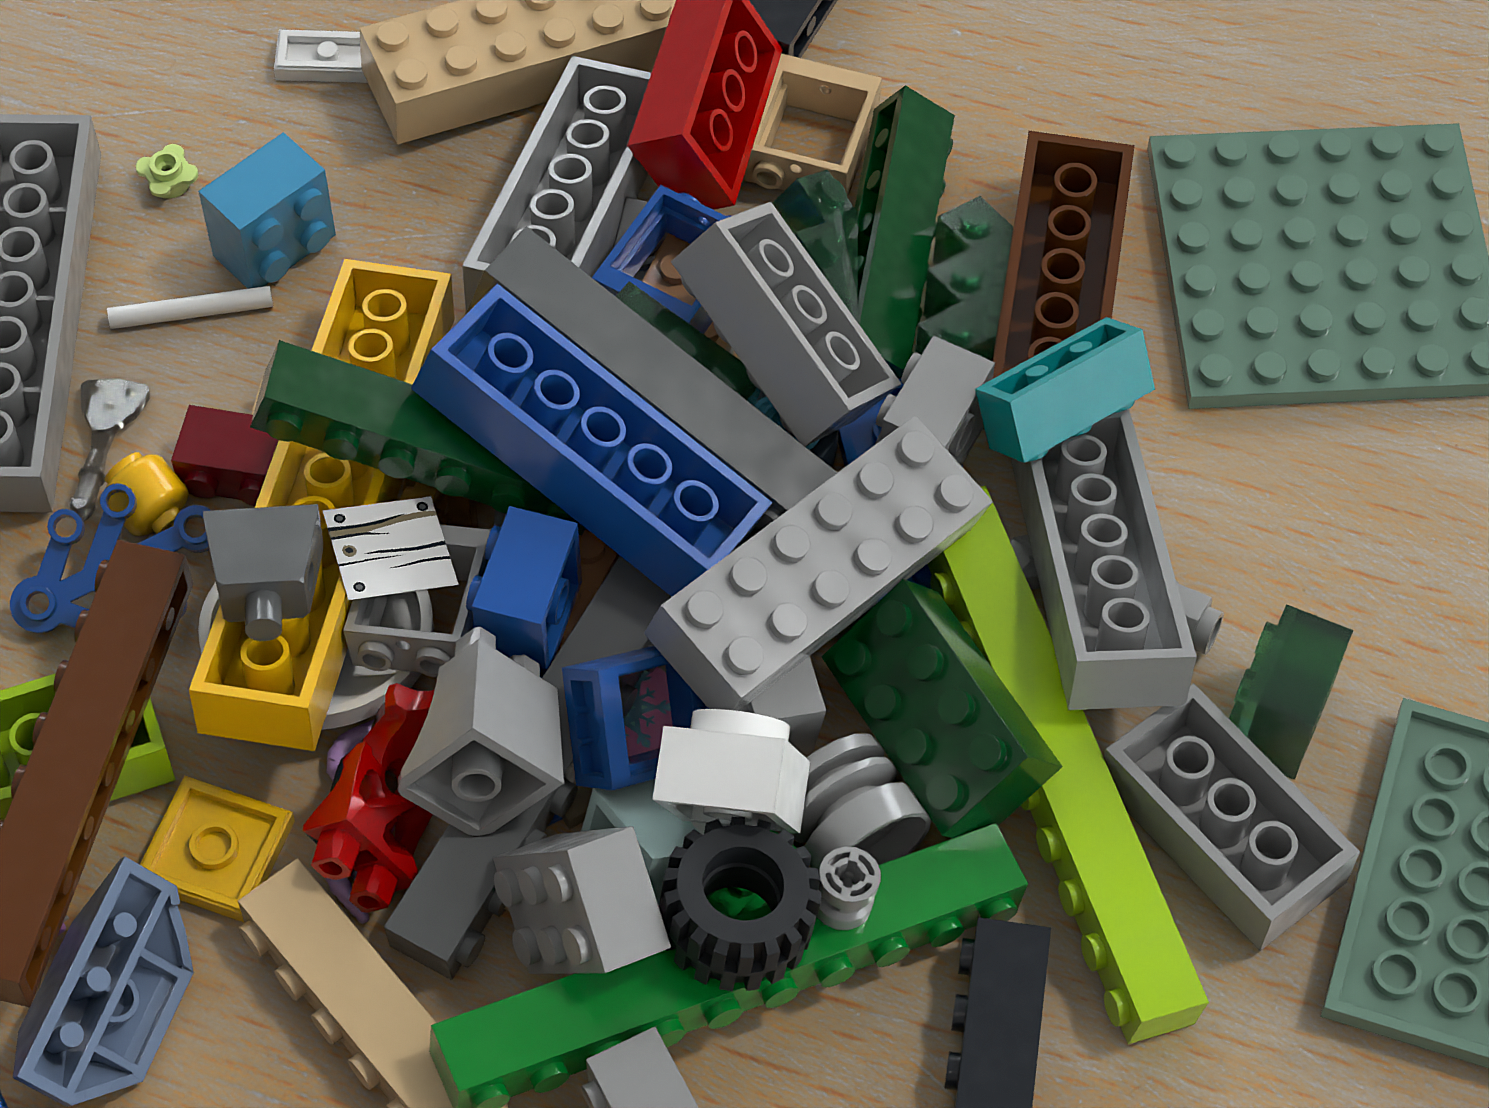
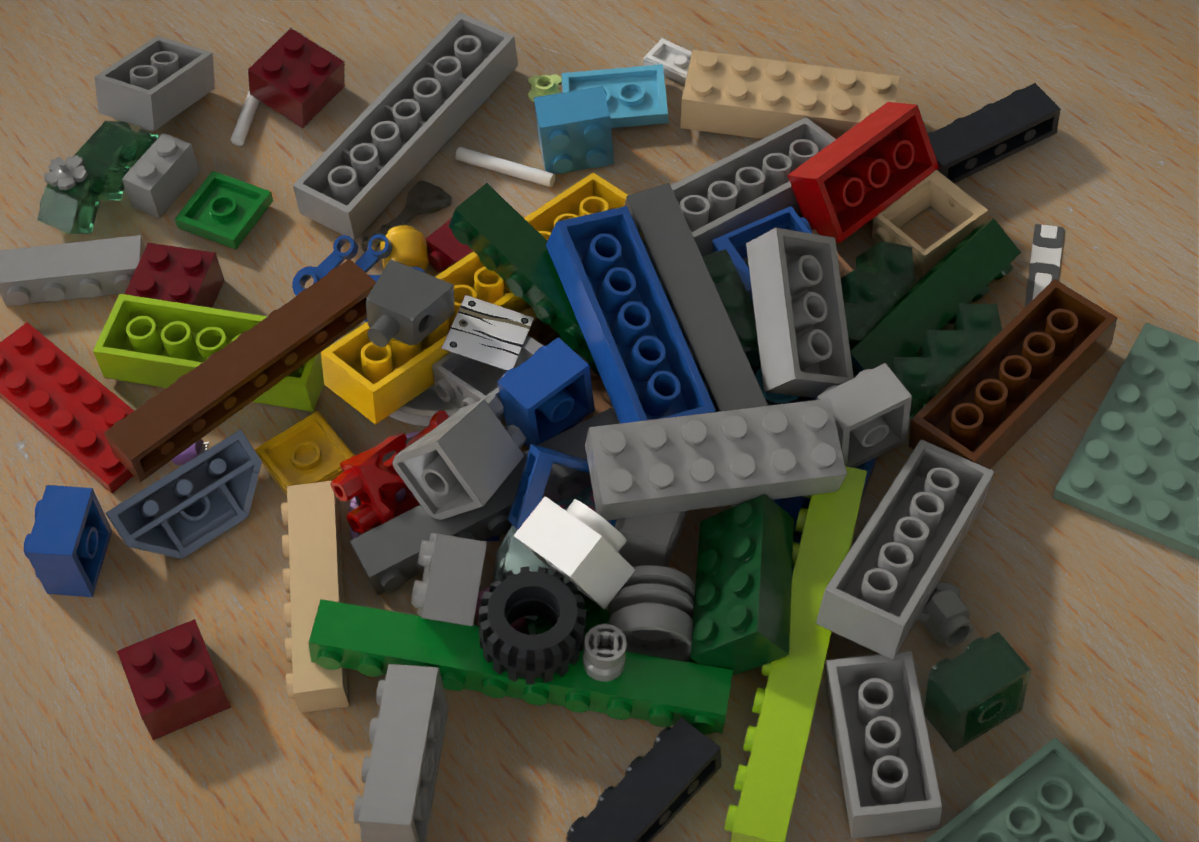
camera: 40 degrees right, 5 degrees down
teal brick [975,317,1155,463] -> none
none -> medium azure plate [561,64,669,128]
none -> sticker [1025,224,1064,307]

